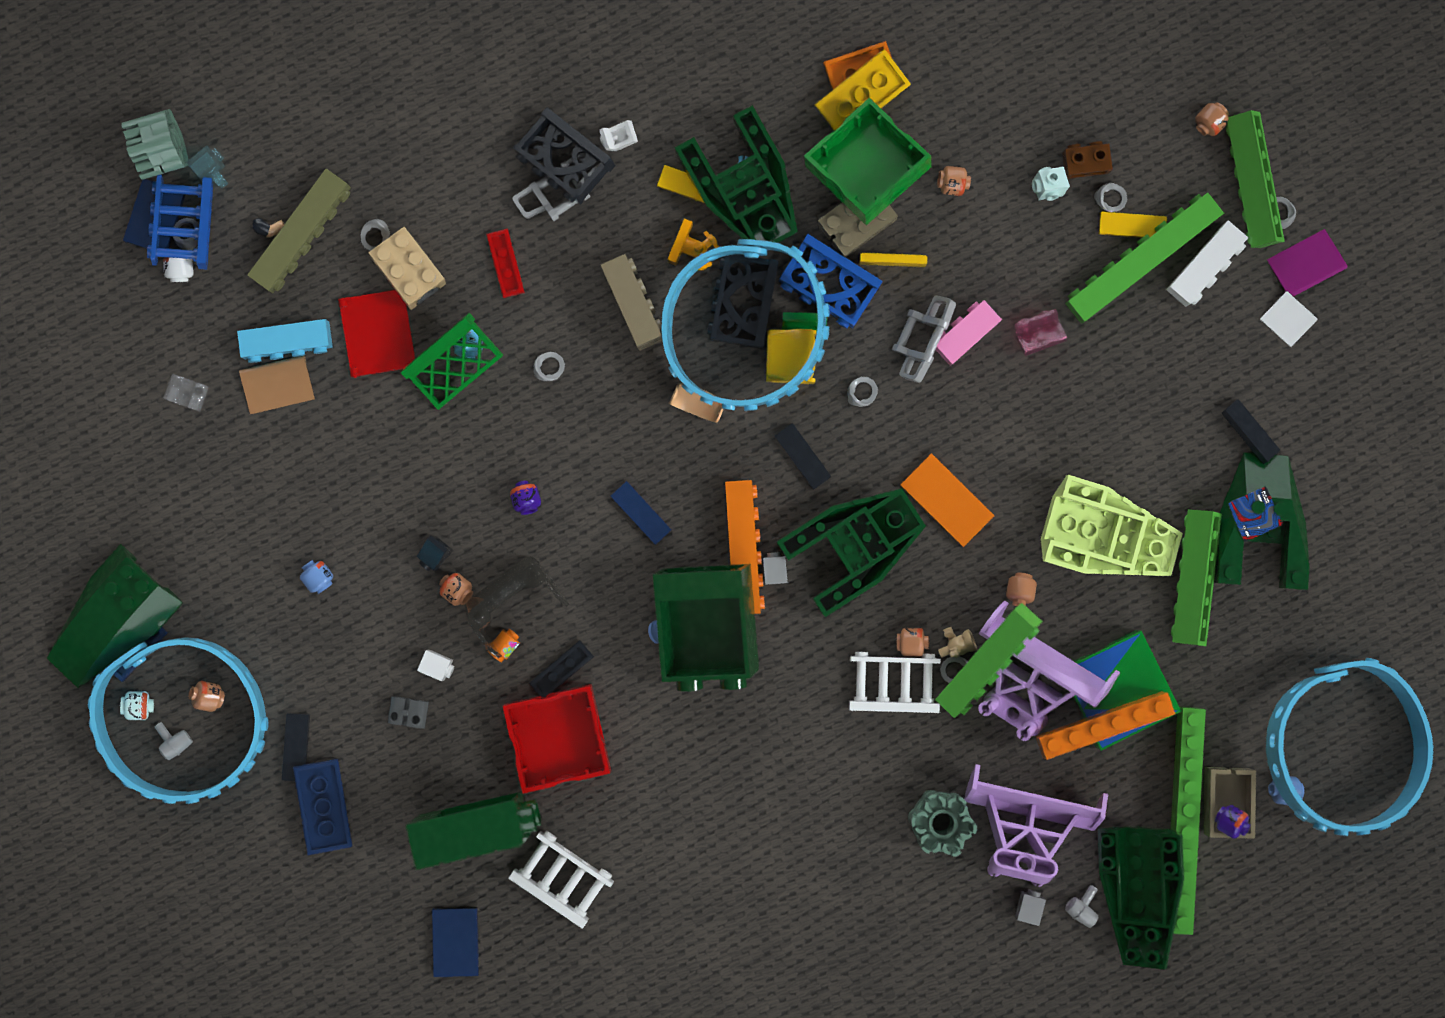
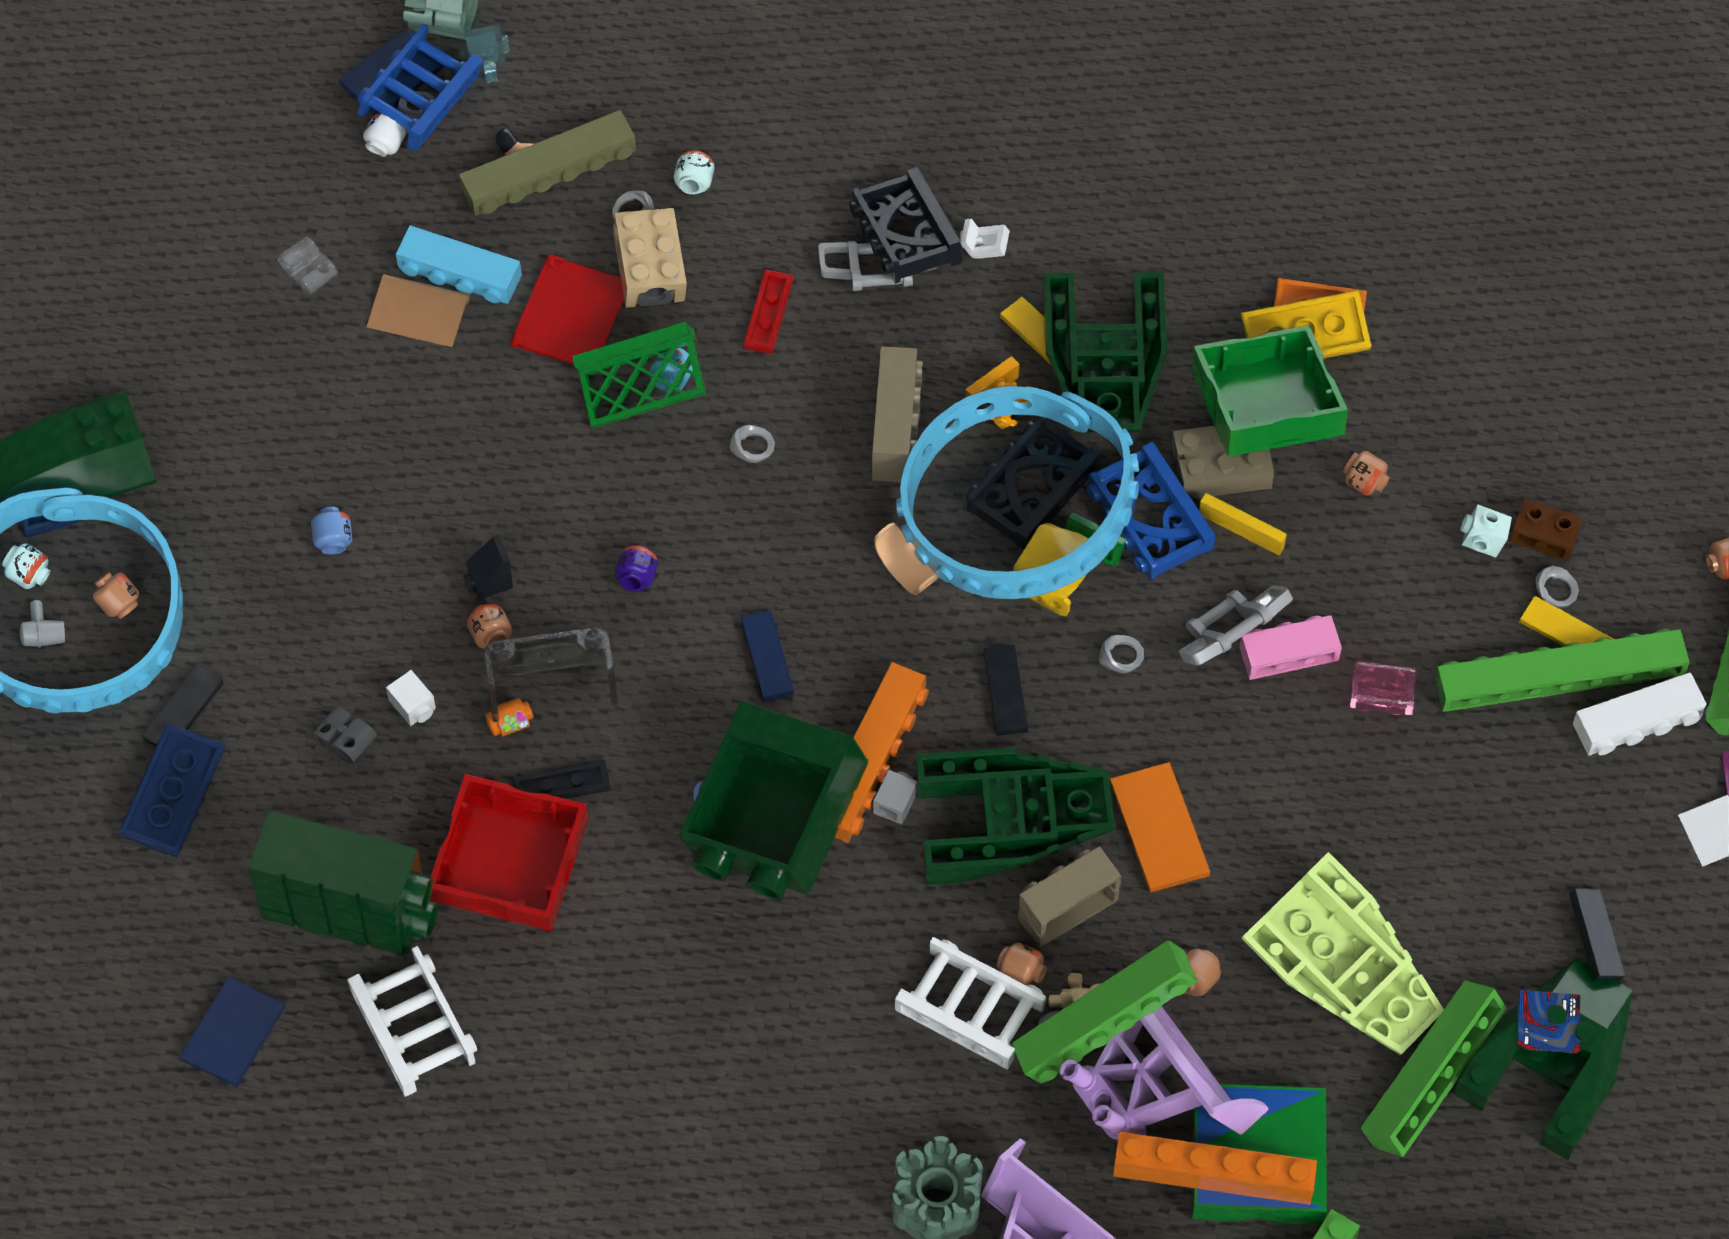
camera: 25 degrees right, 25 degrees down
none -> light aqua head [674,150,715,194]
none -> dark tan piece [1018,846,1121,948]

